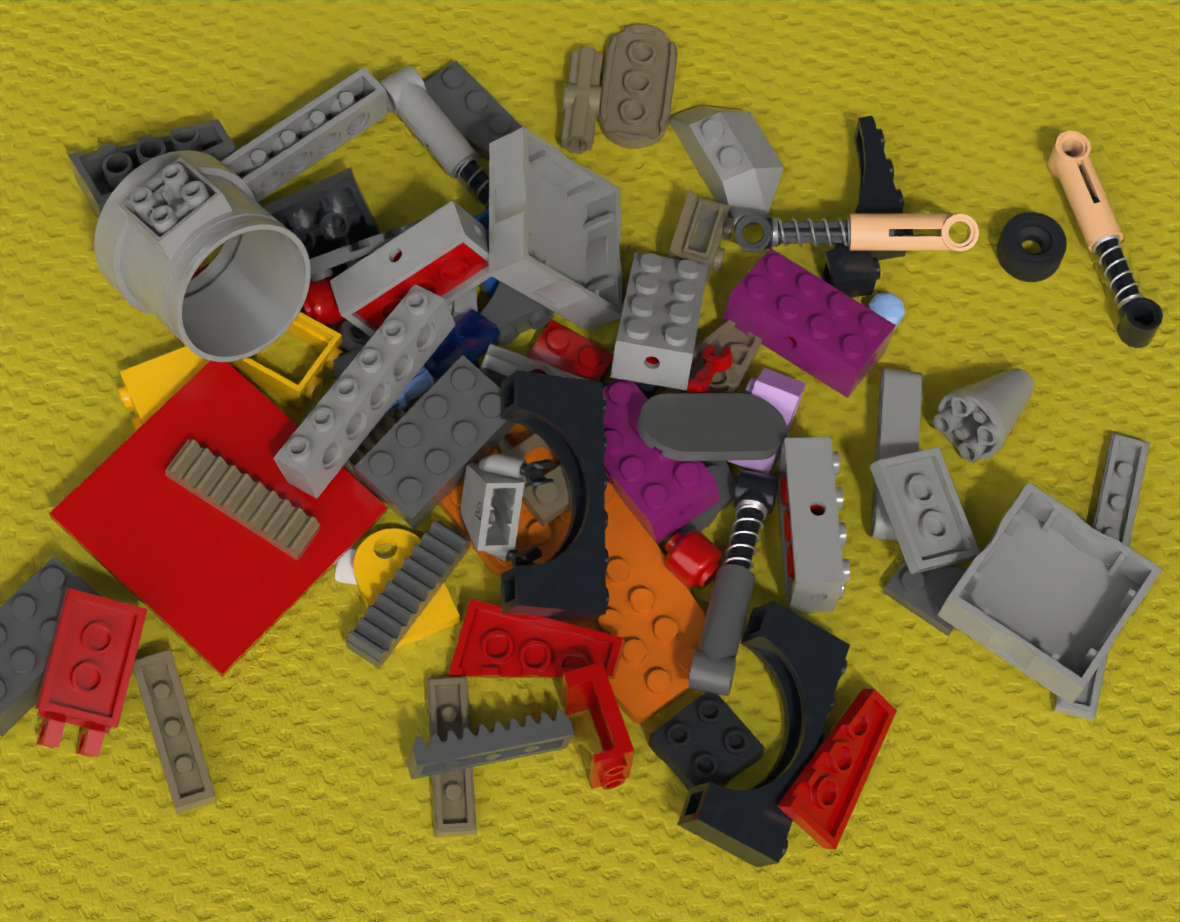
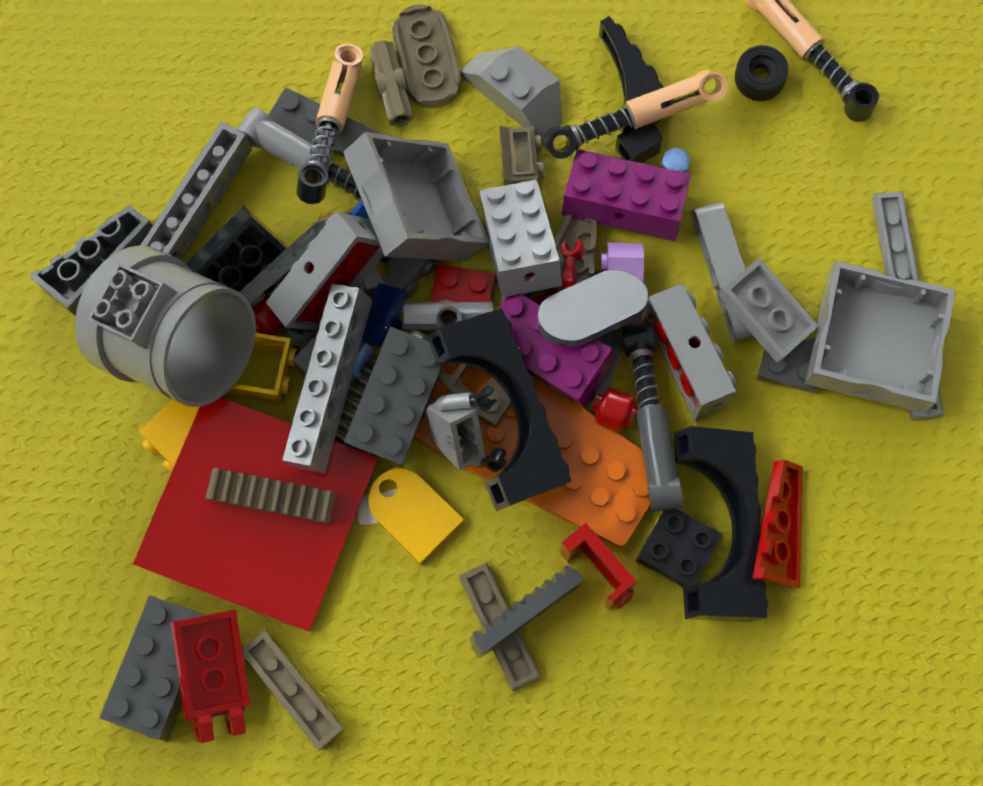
camera: 10 degrees left, 10 degrees up
dark grey gear [346,520,470,669] -> none
red wing [448,599,625,679] -> none
light grey cone [934,368,1034,462] -> none
none -> piece [296,43,363,204]

